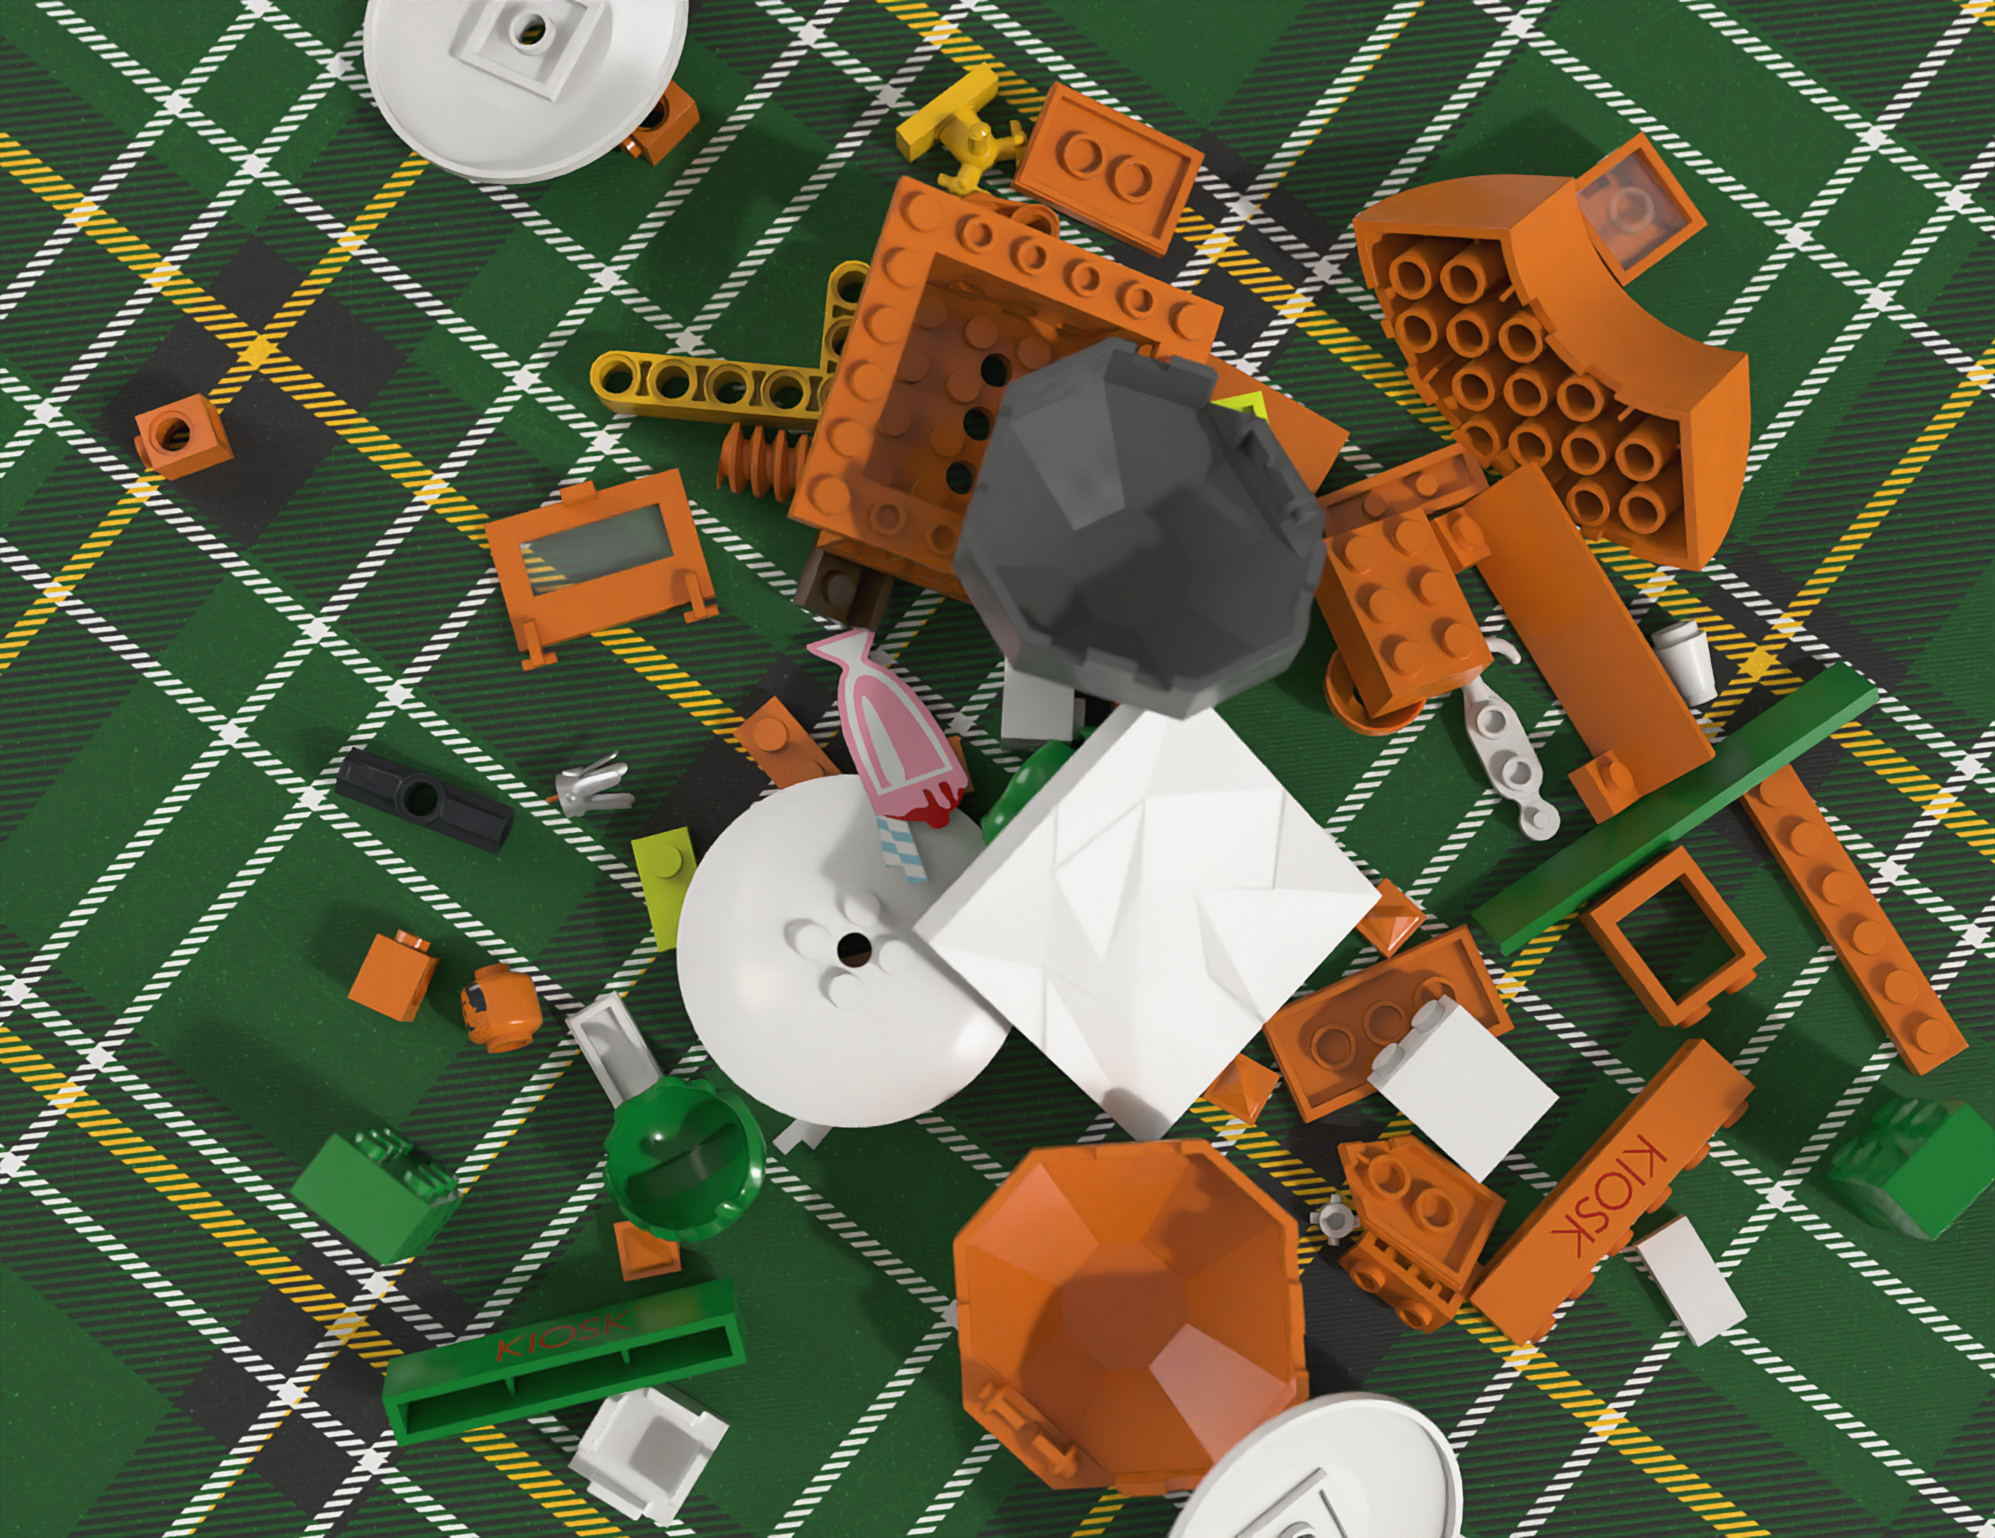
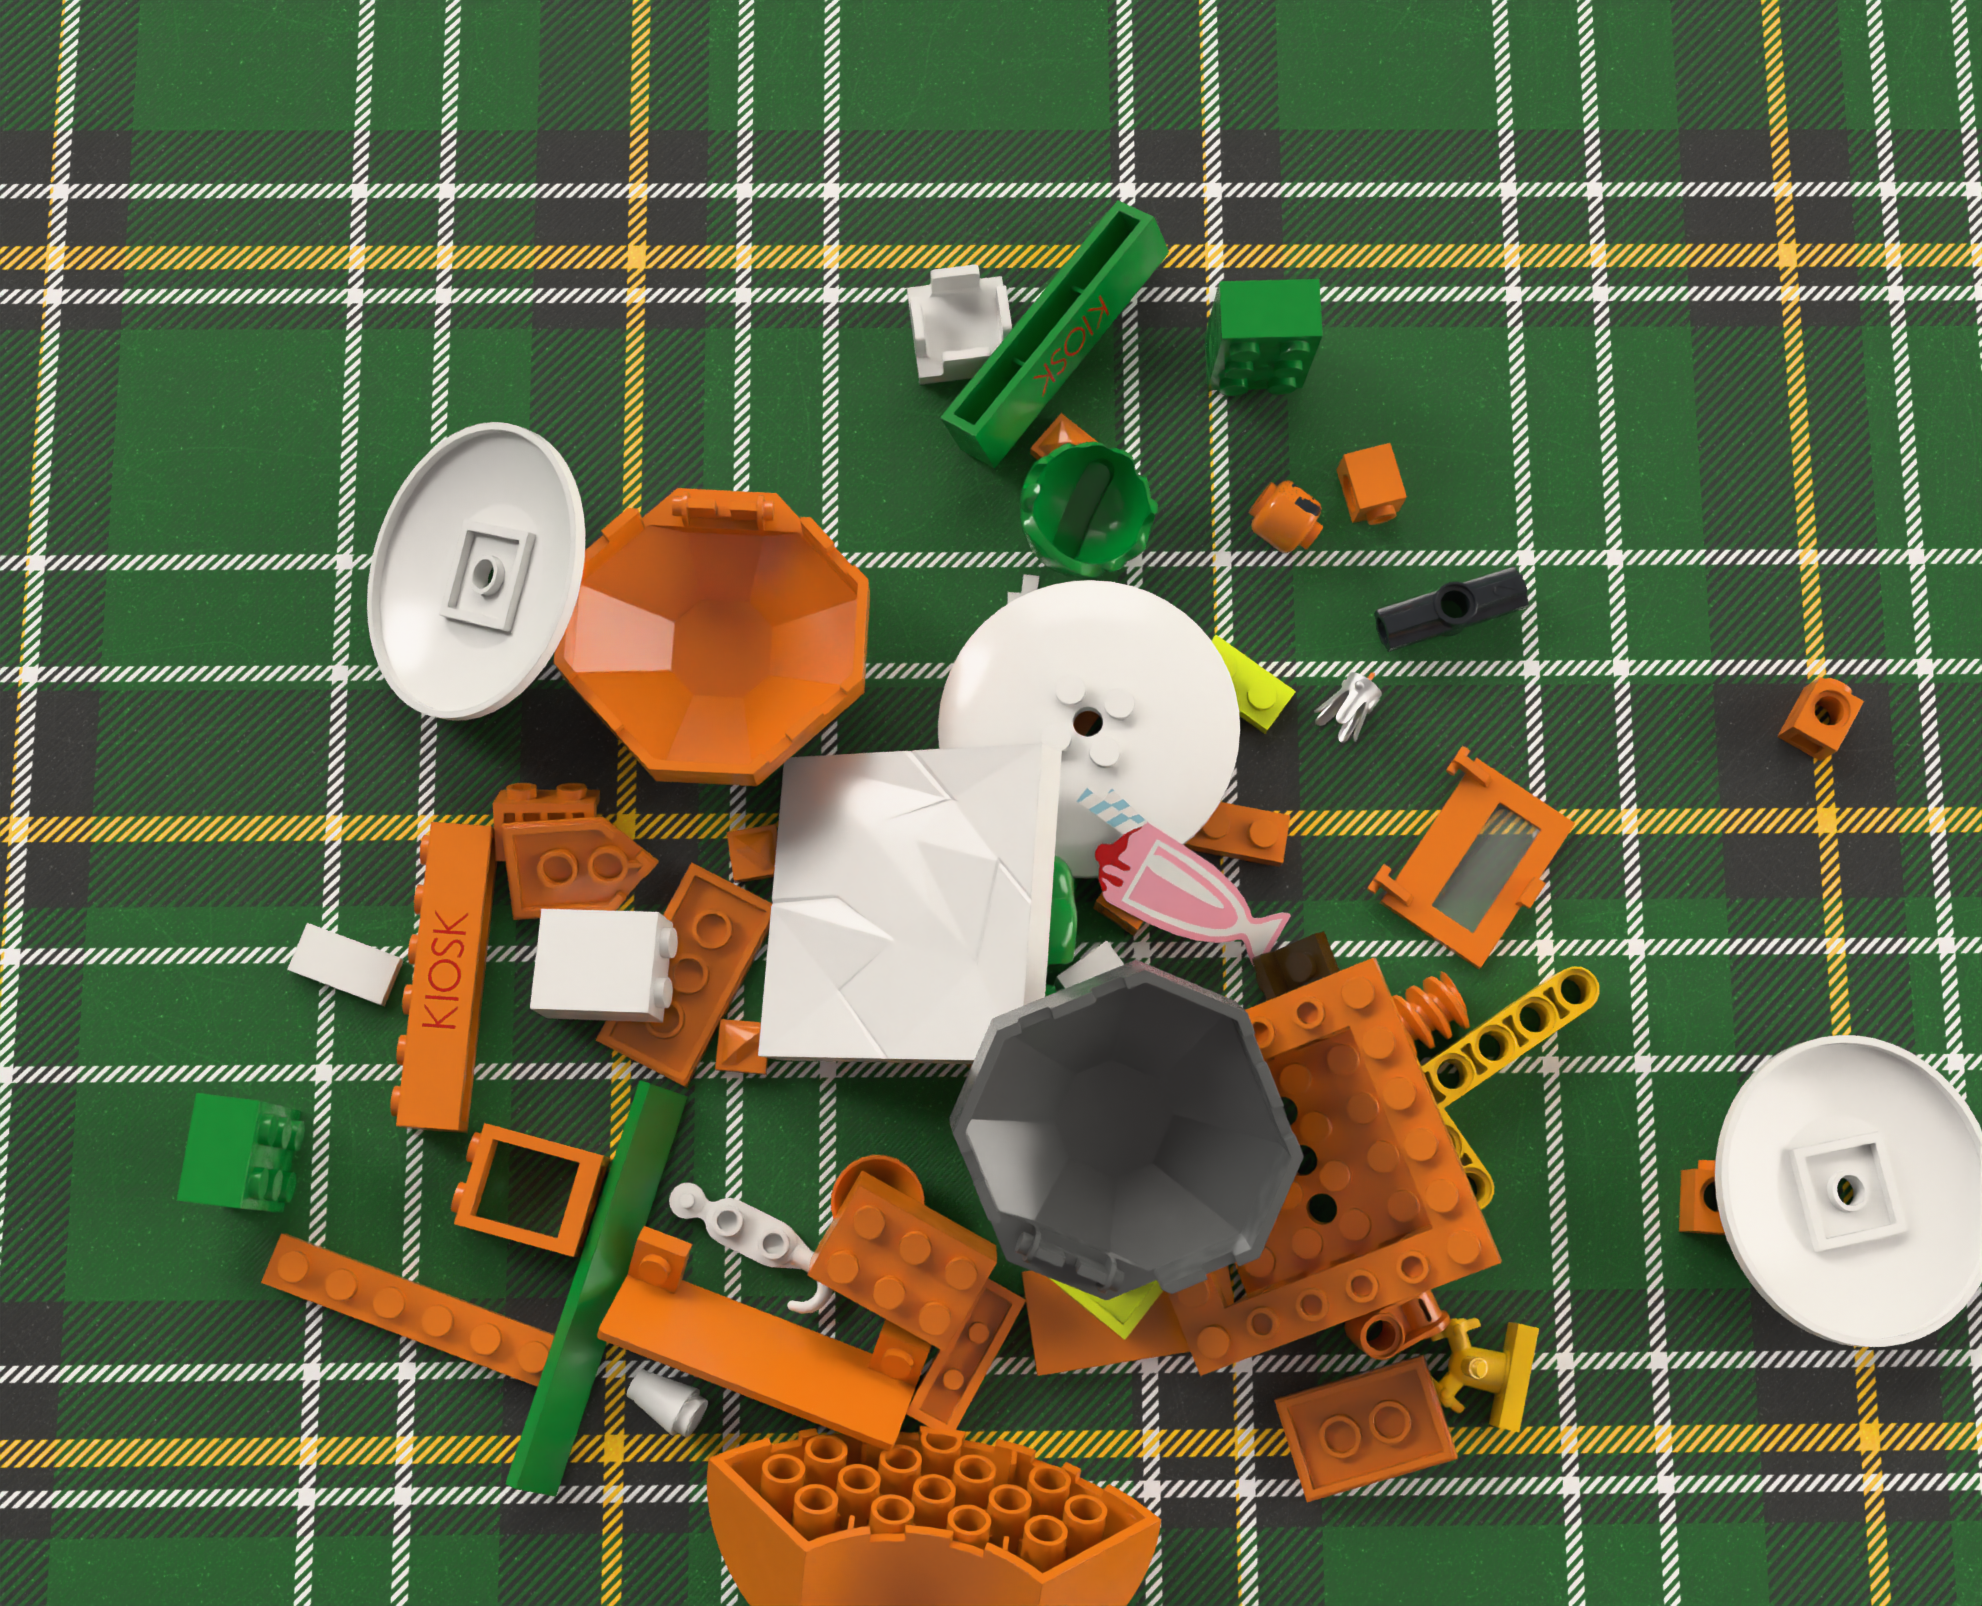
camera: 140 degrees right, 5 degrees down
white tile [565,991,665,1109] -> none
white piece [1310,1194,1361,1246] -> none

